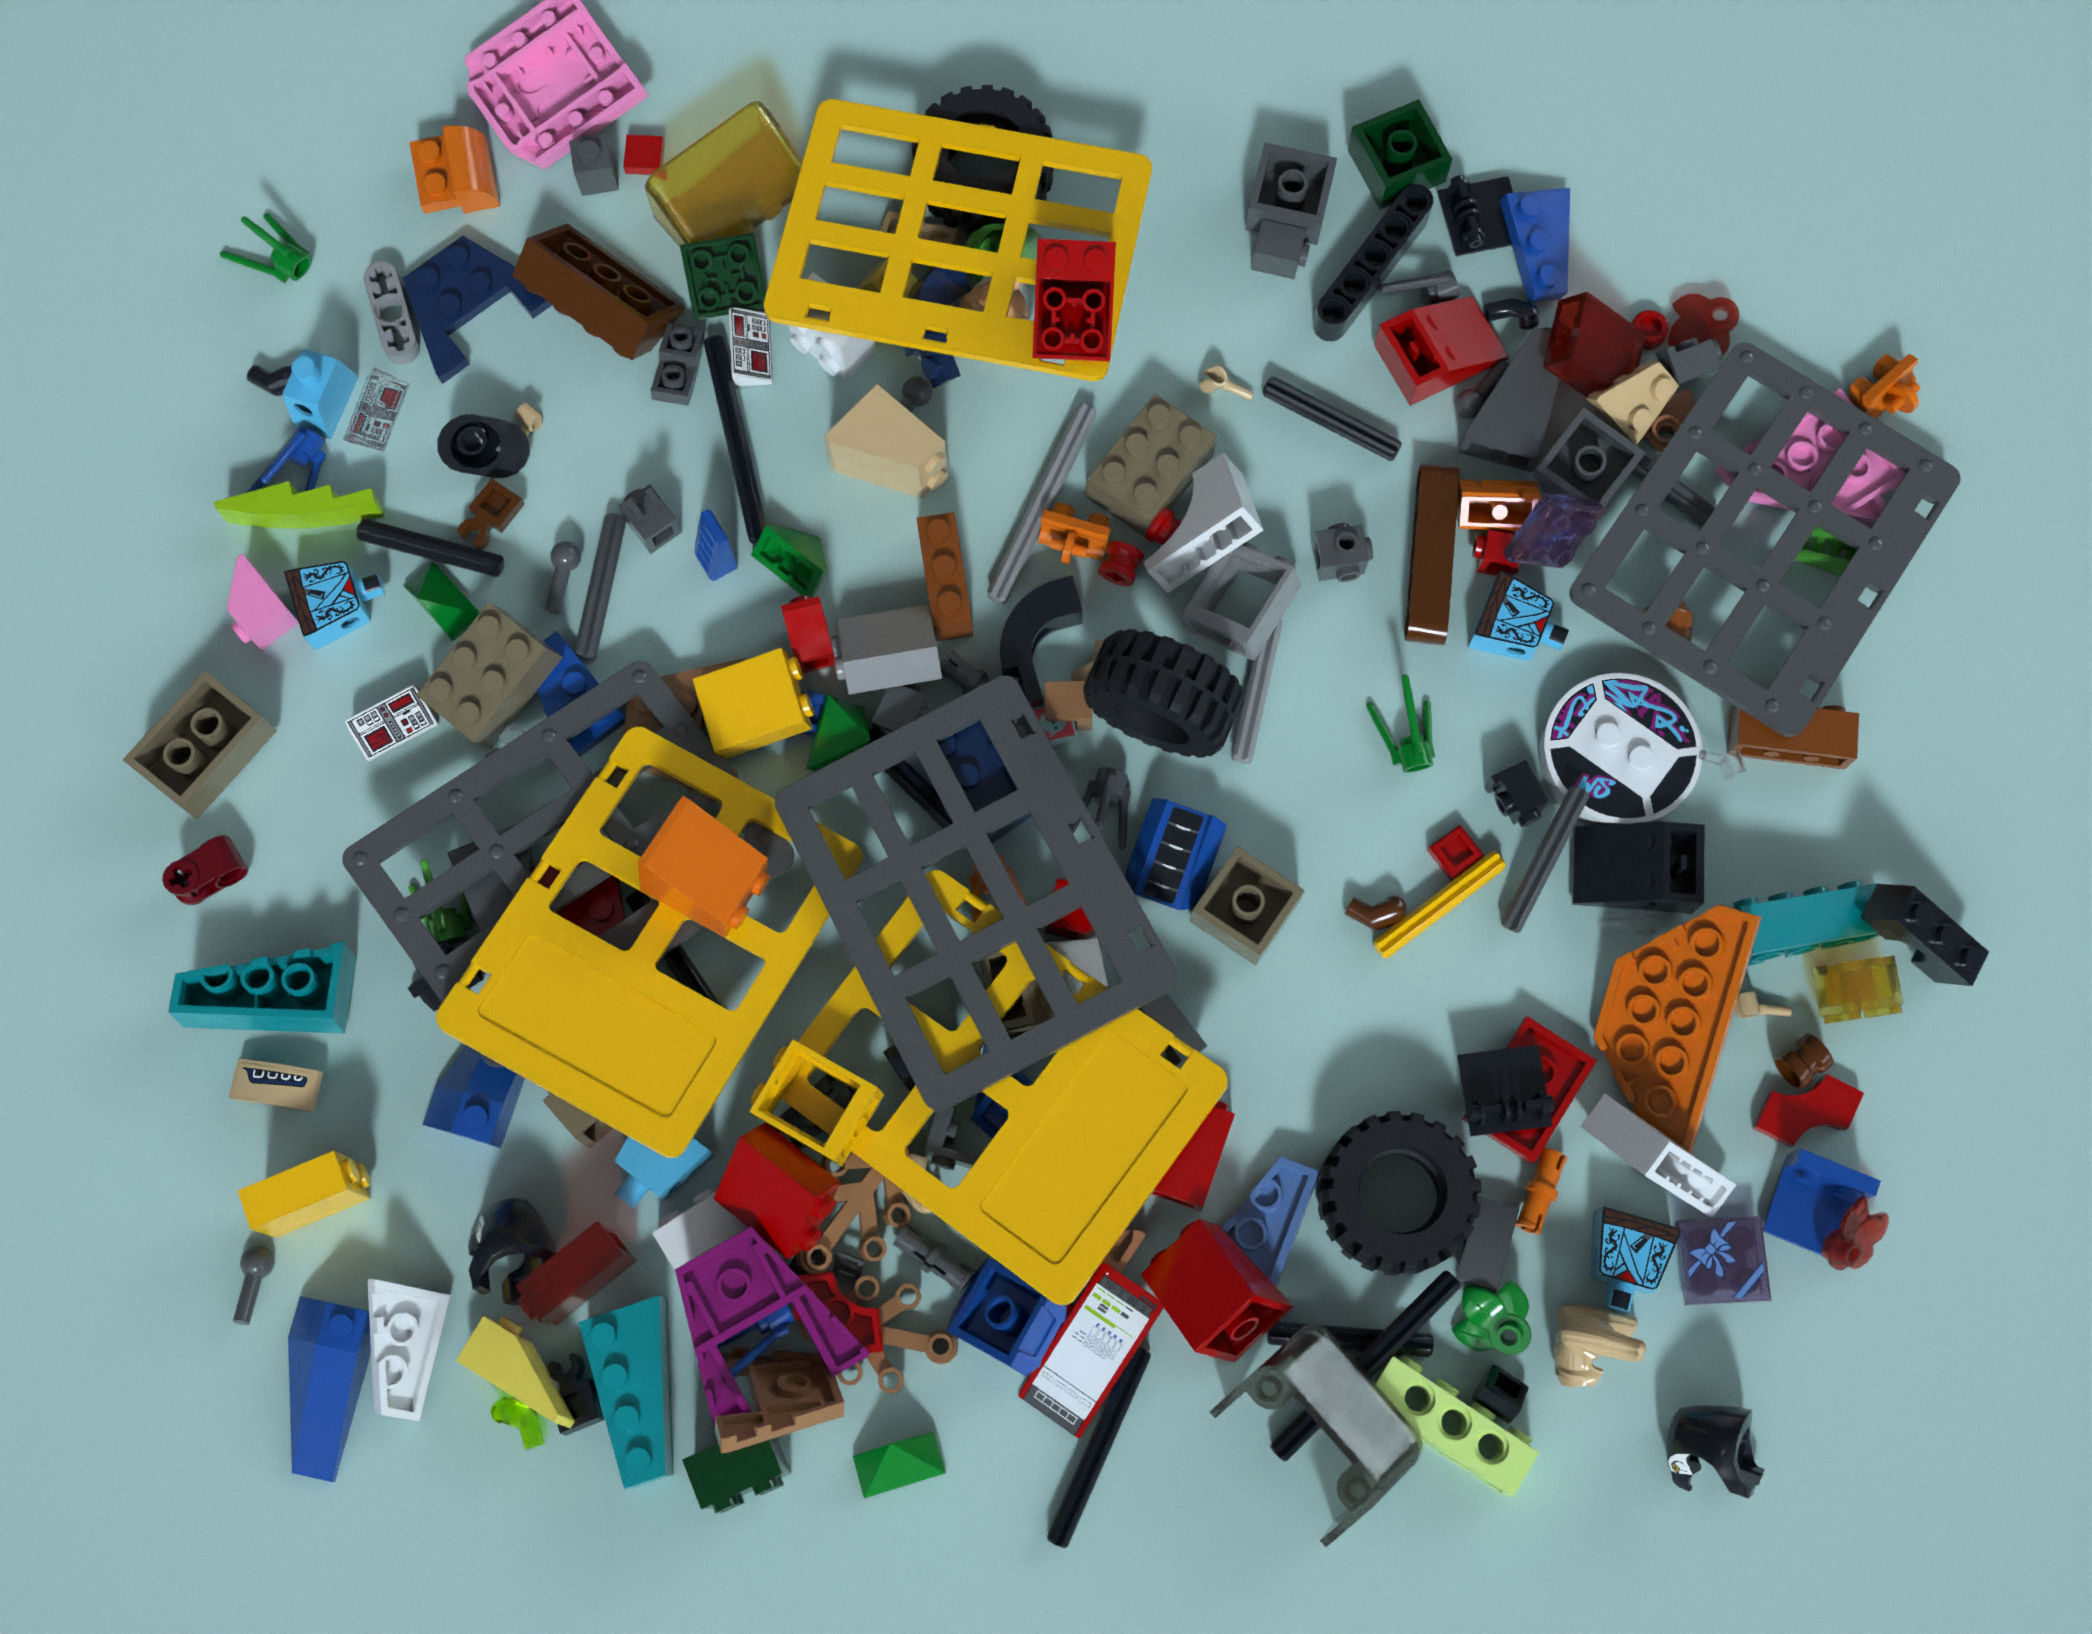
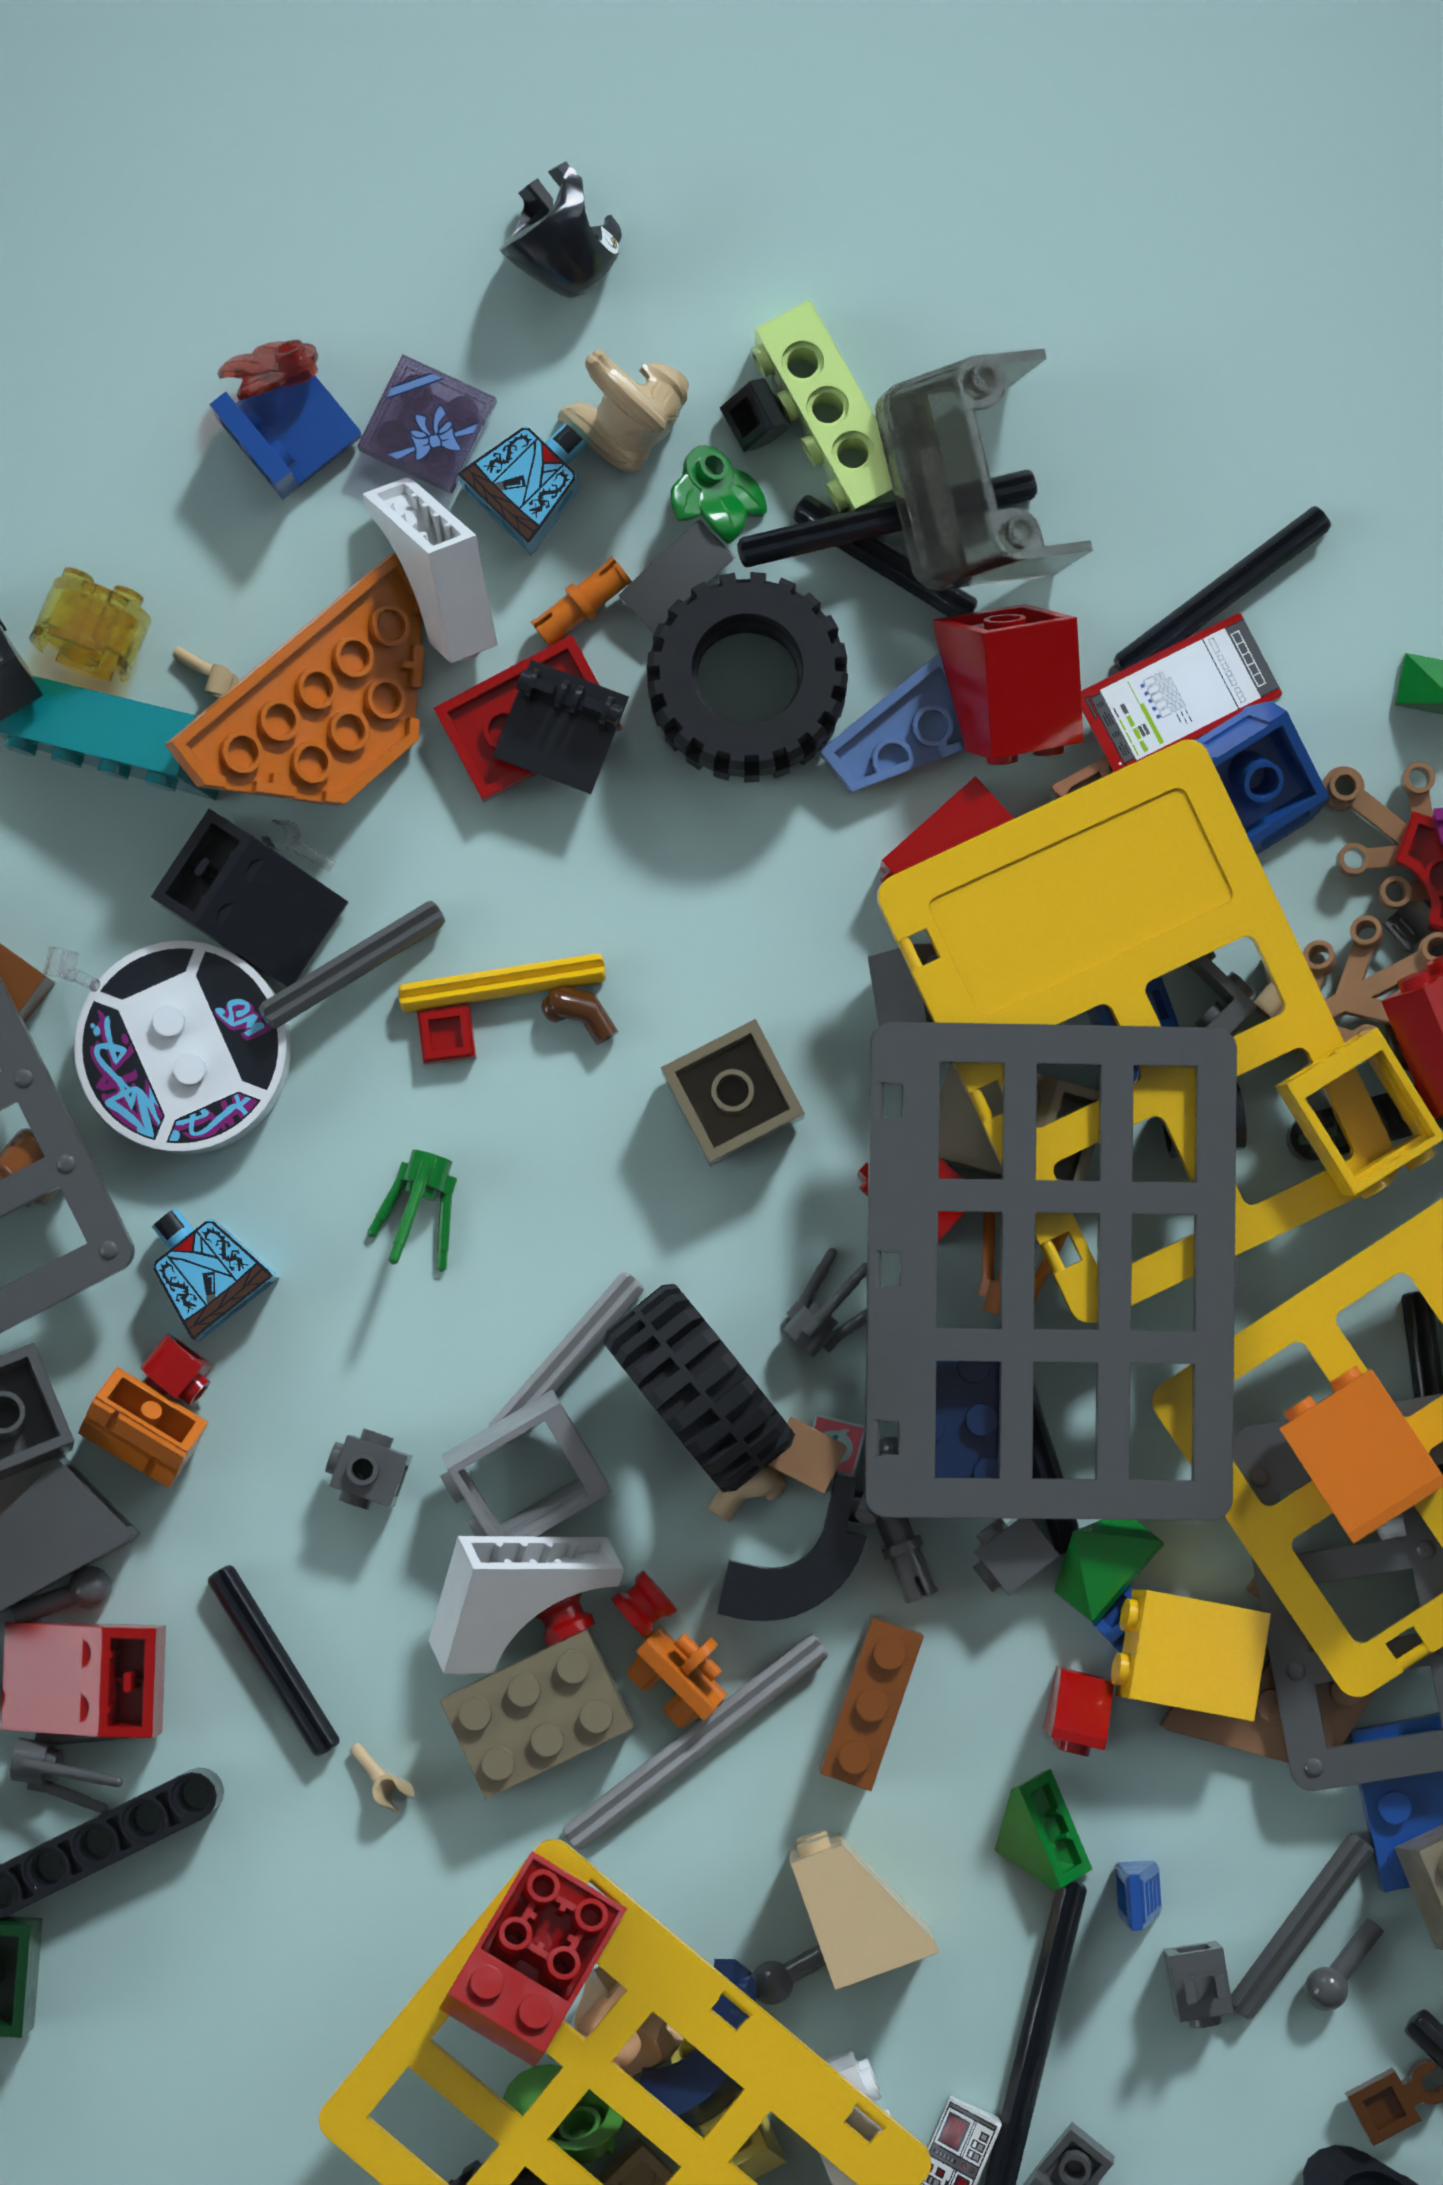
camera: 150 degrees left, 10 degrees up
light grey brick [831,604,942,695] -> none
dark grey pin [893,1223,975,1293] -> none
blue slope [1125,798,1227,910] -> none
dark grey brick [1245,143,1337,245] -> none
dark grey brick [1251,219,1310,280] -> none
reddish brown beam [1404,464,1460,645] -> none
black brick [1484,760,1549,827] -> none
clear purple tile [1502,492,1605,568] -> none
red tile [1753,1074,1864,1147] -> none
reddish brown wheel [1774,1033,1834,1090] -> none

